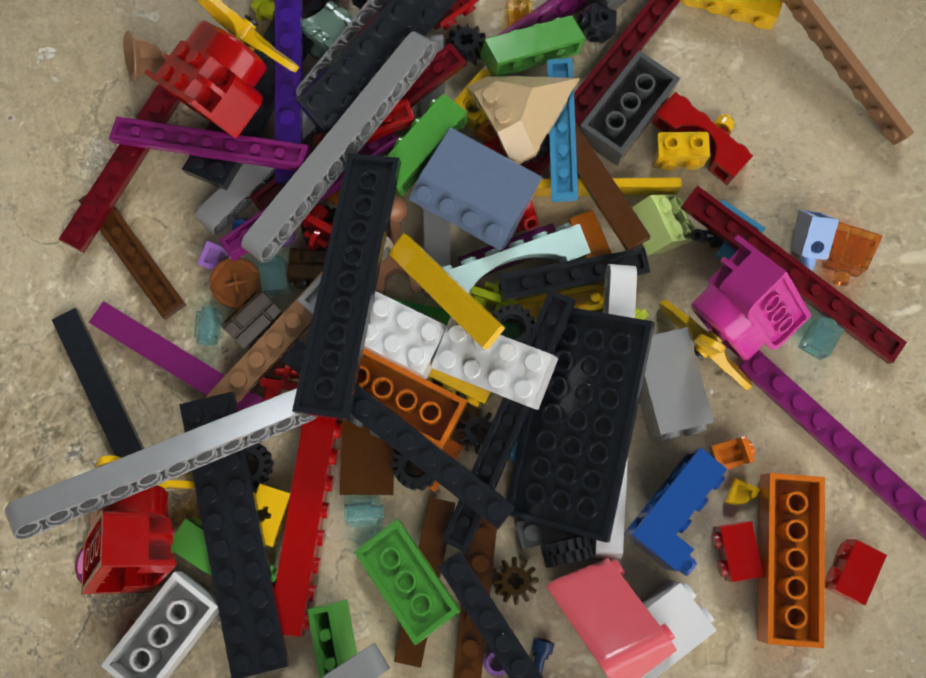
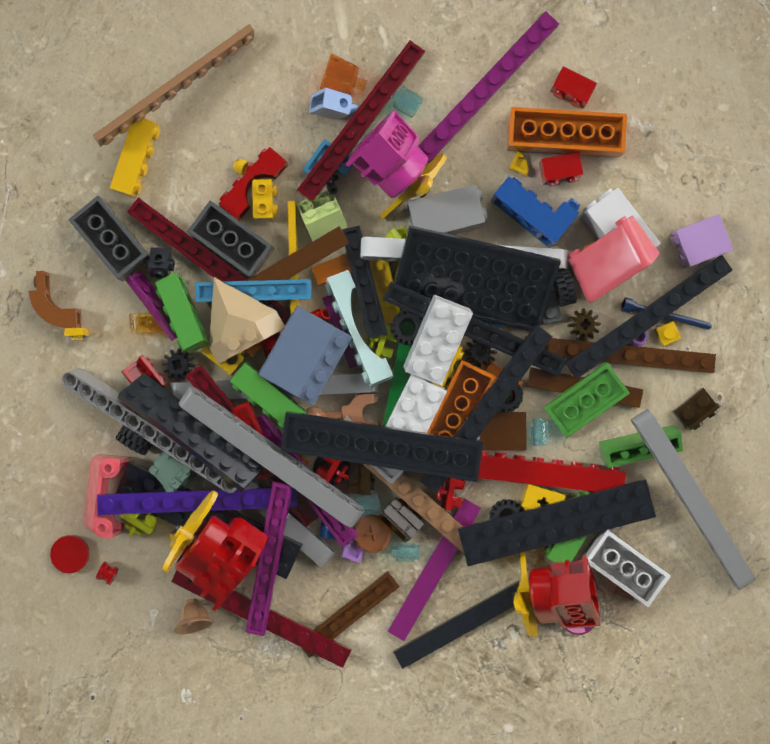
camera: 90 degrees left, 10 degrees up
light grey beam [5,388,318,540] -> none
yellow tile [388,233,505,350] -> none
orange bracket [709,436,755,470] -> none

